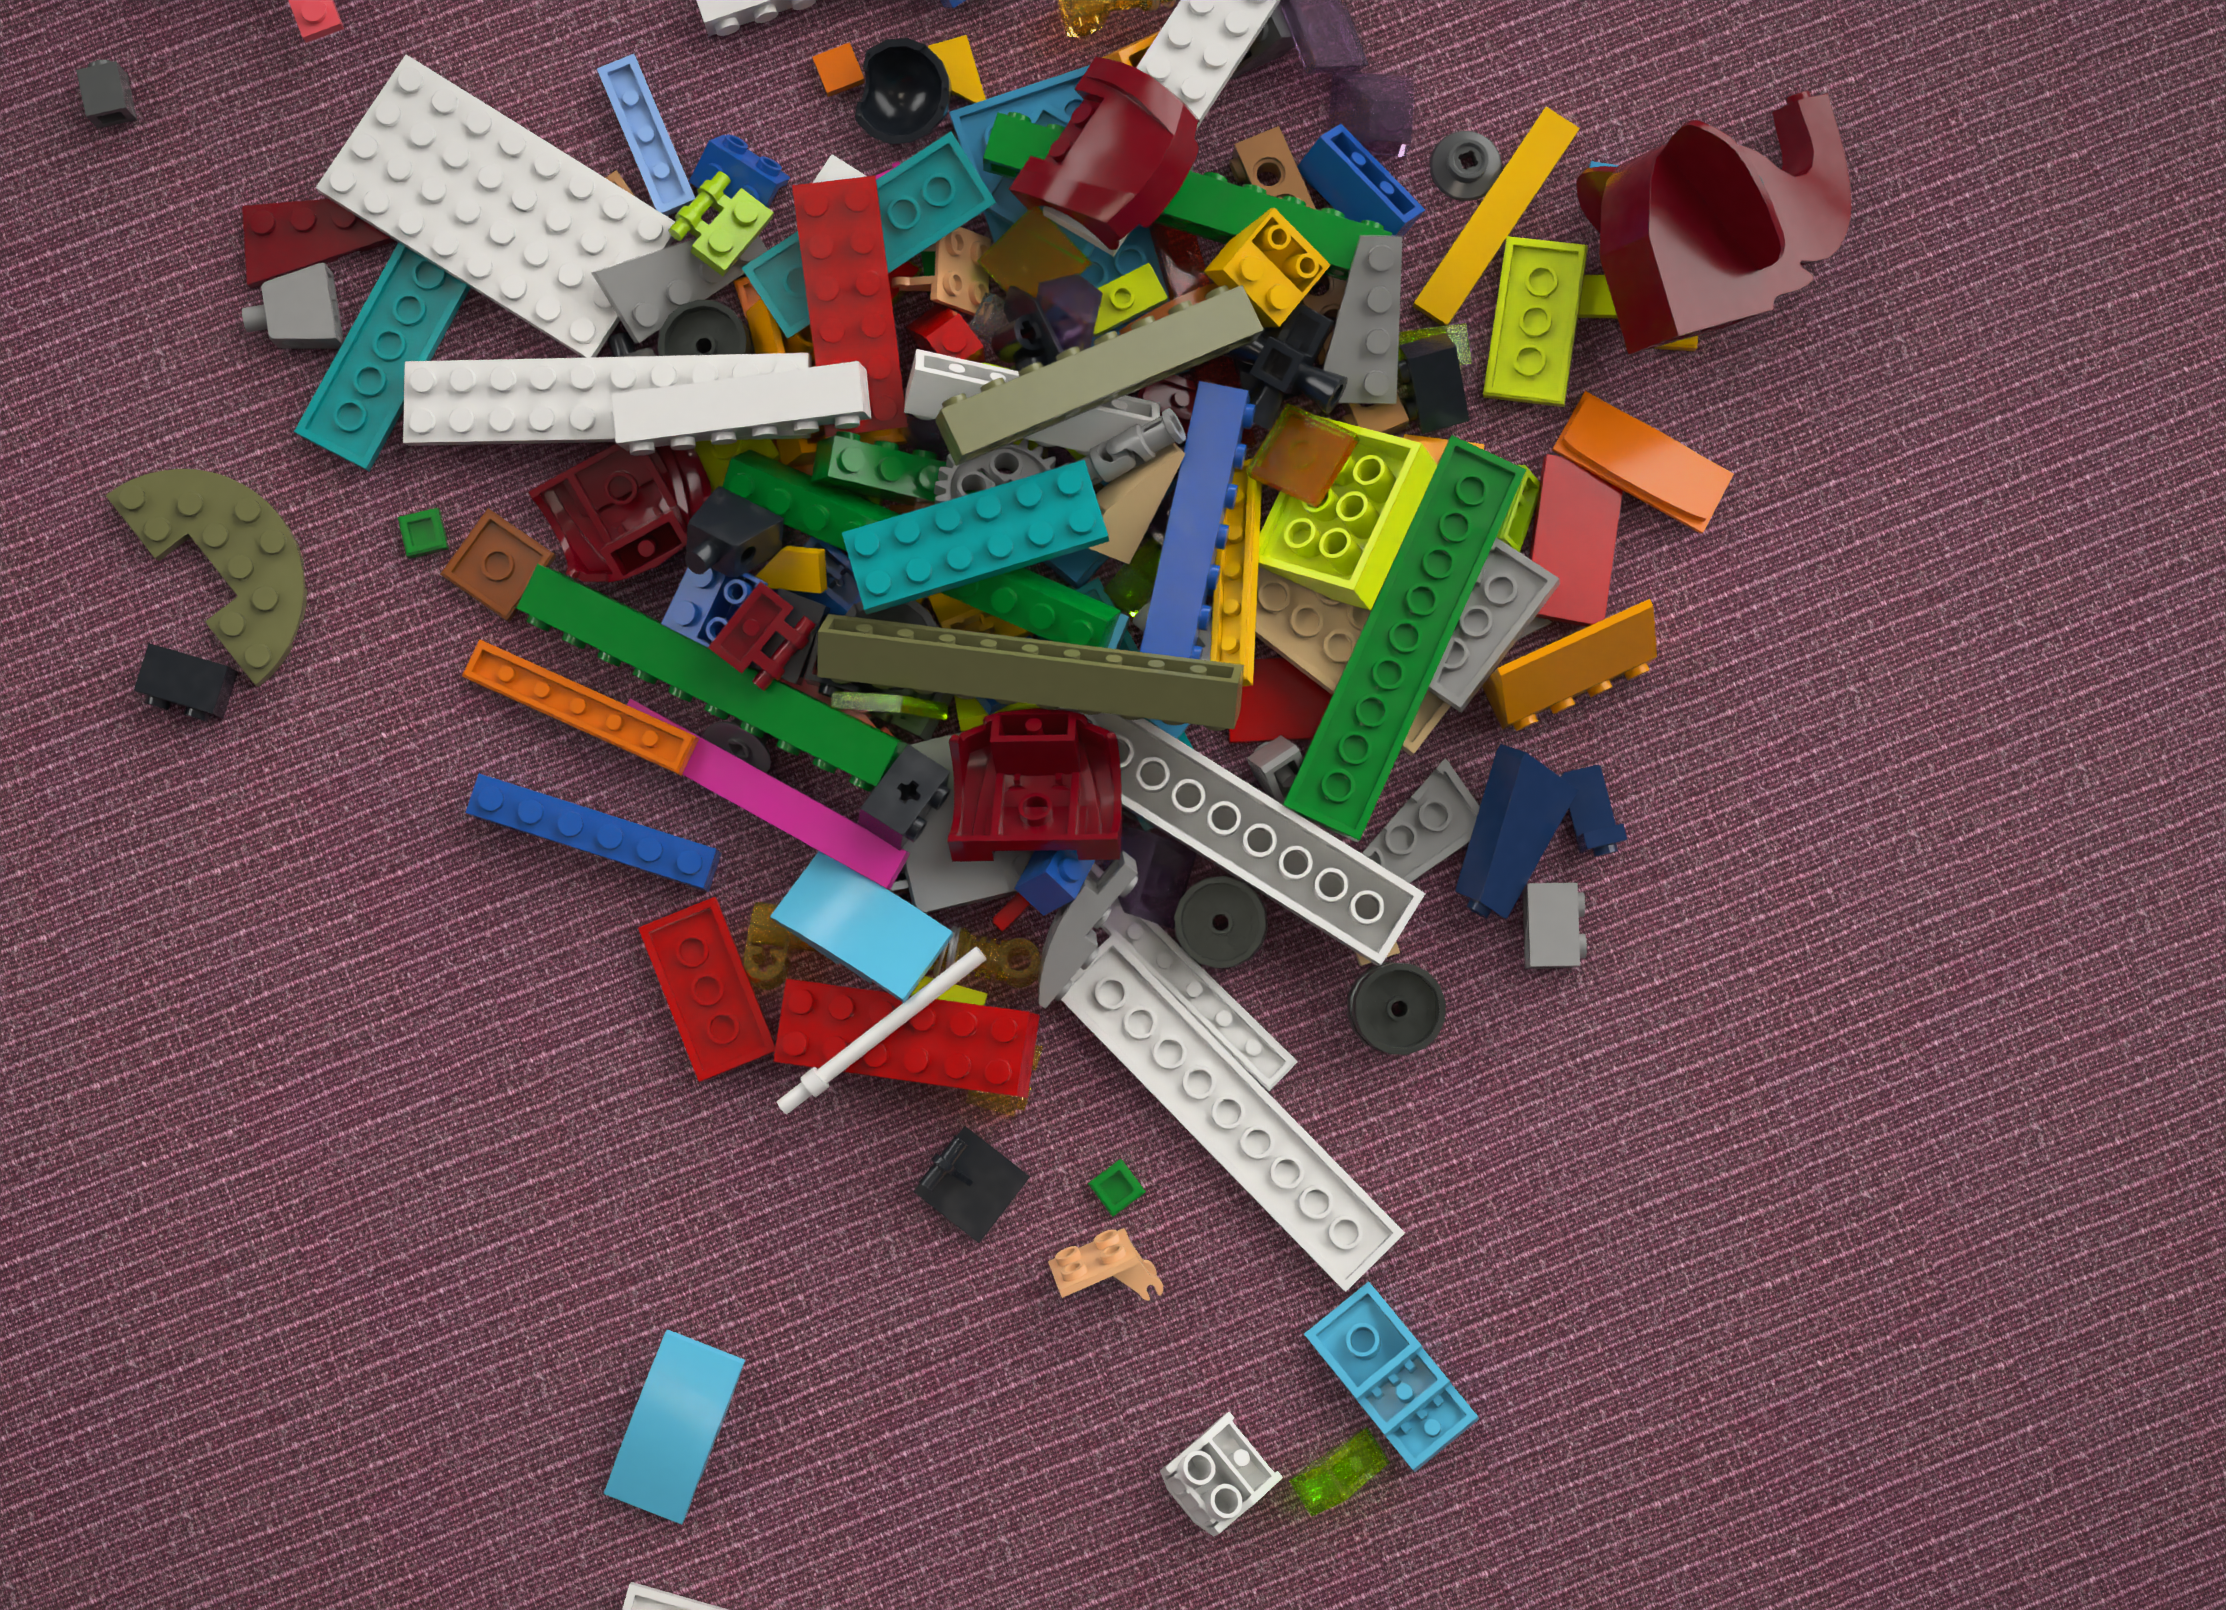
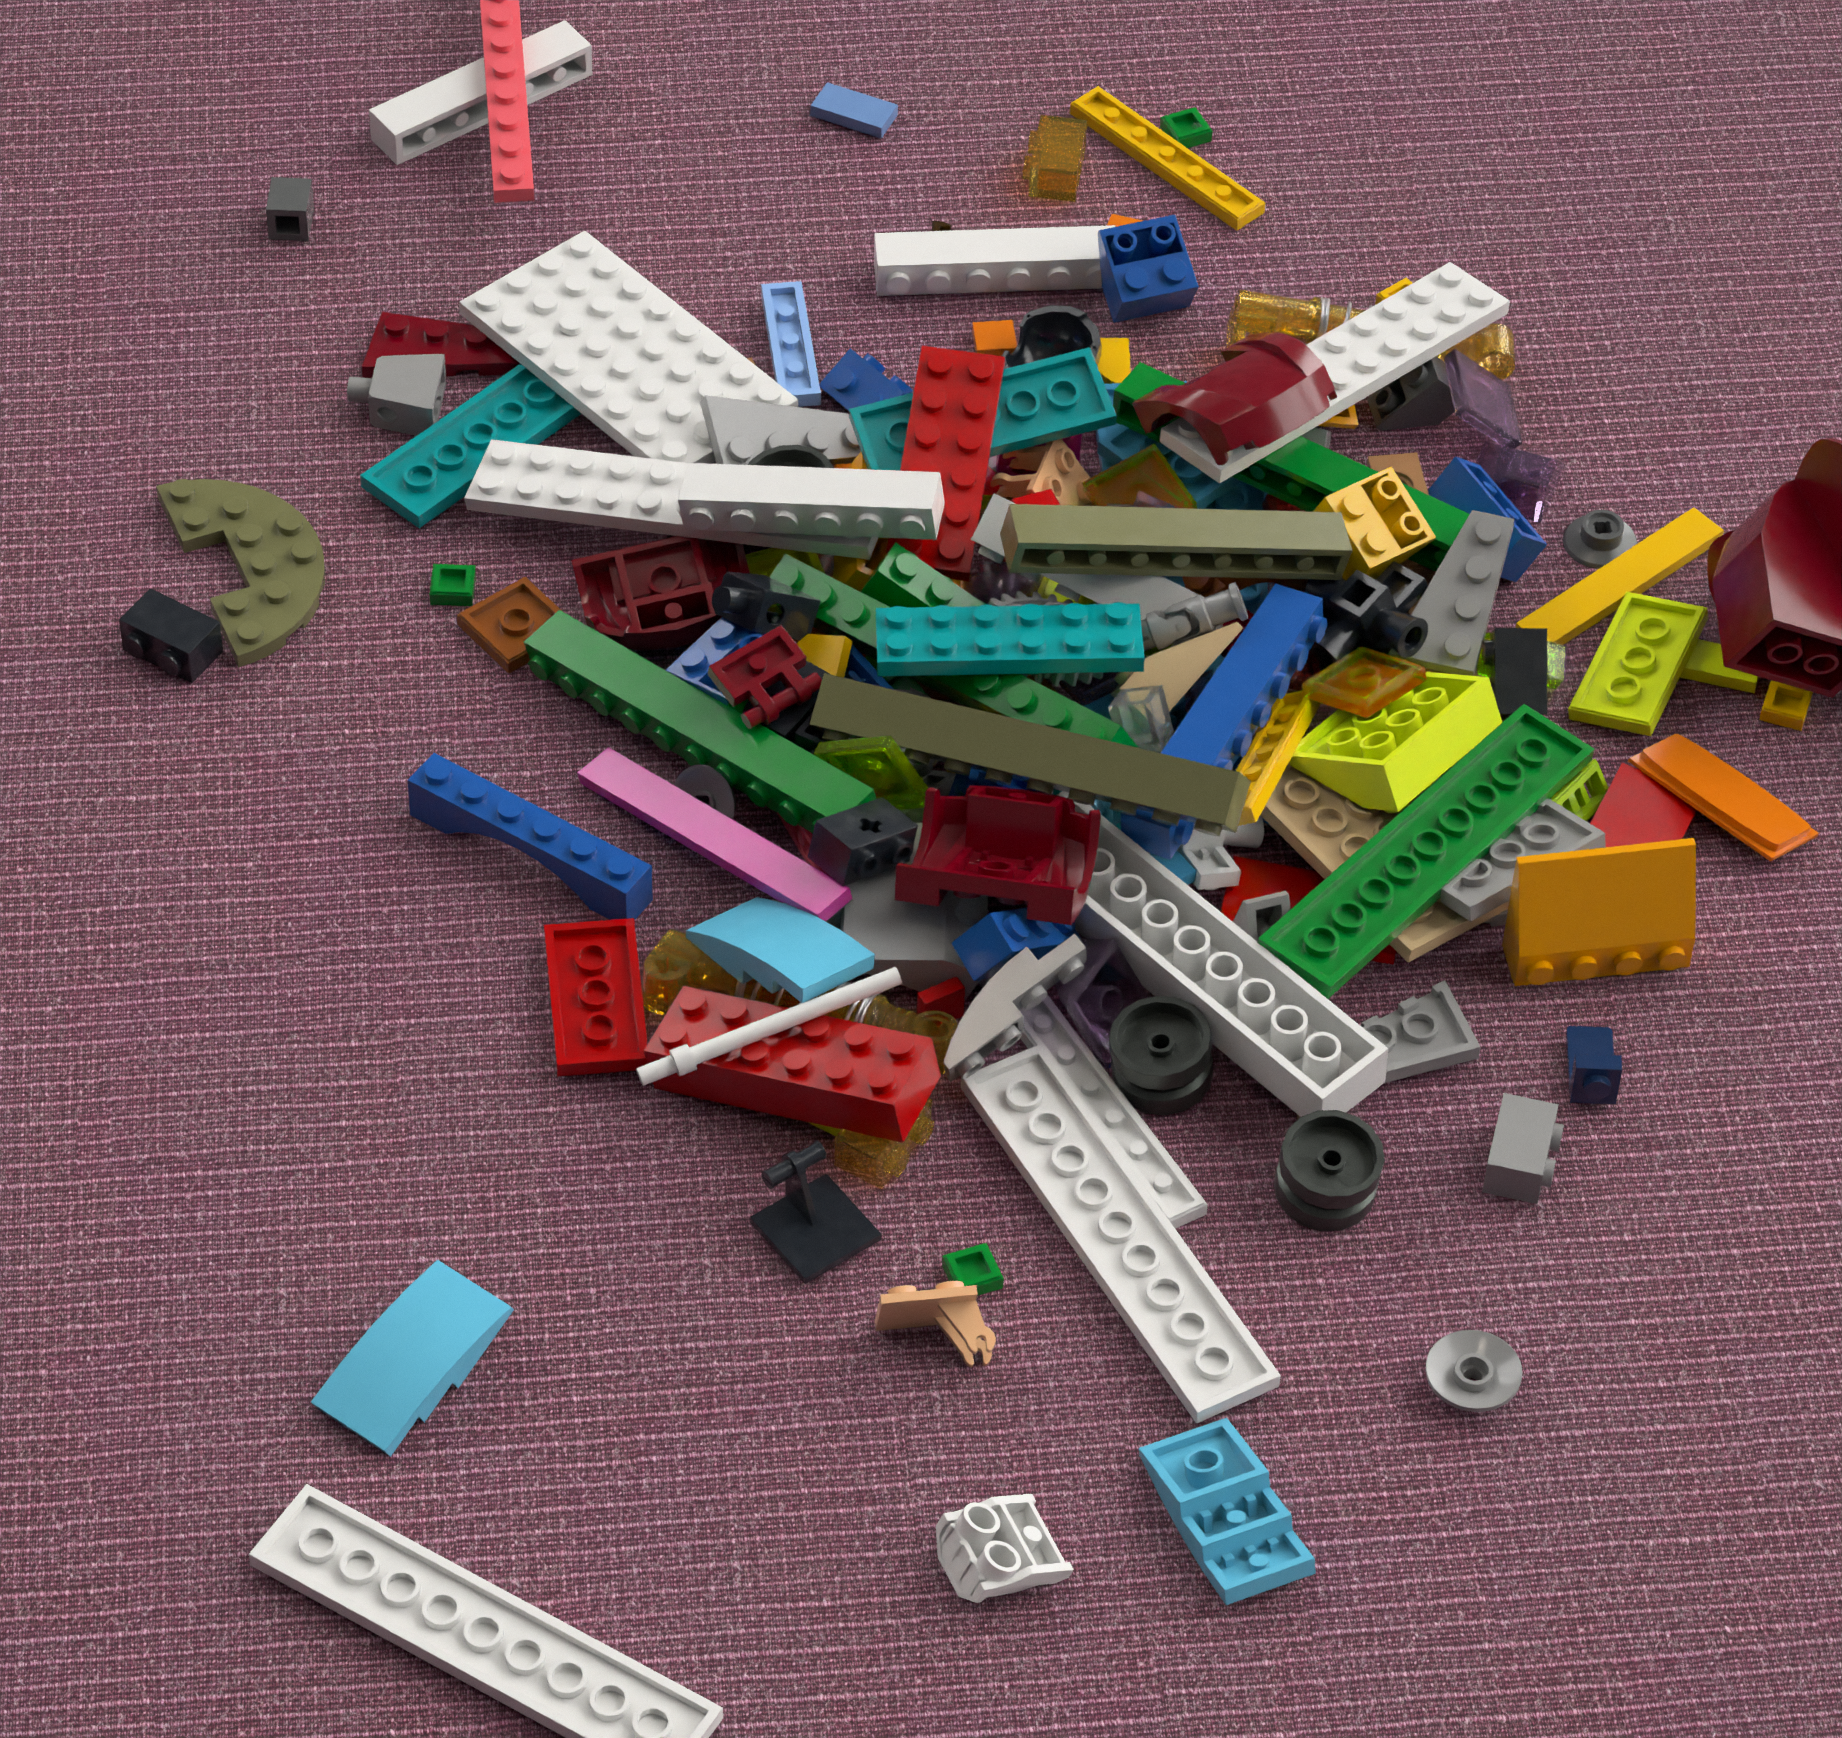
camera: 20 degrees right, 35 degrees down
orange tile [462,639,699,776] -> none
lime plate [668,171,774,277] -> none
clear neon green slope [1289,1427,1390,1517] -> none
dark blue slope [1455,744,1578,920] -> none
none -> clear brick [1108,685,1174,753]
none -> light grey dish [1425,1330,1522,1412]

